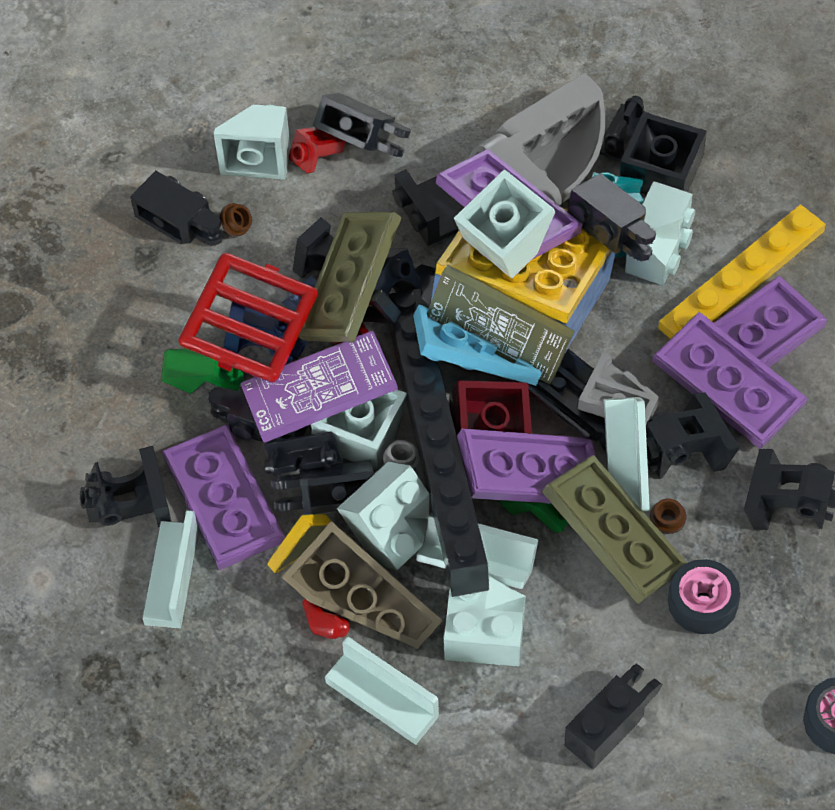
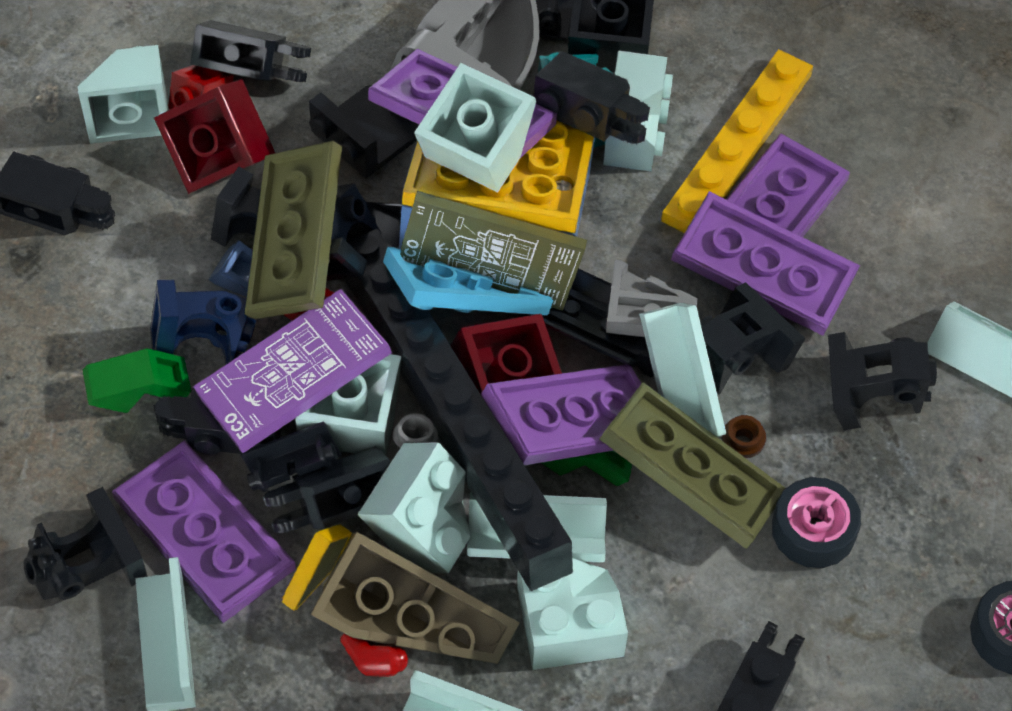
camera: 20 degrees left, 0 degrees up
red bar [178,253,318,383] -> none
reddish brown plate [220,203,252,237] -> none
none -> dark red slope [154,79,275,194]

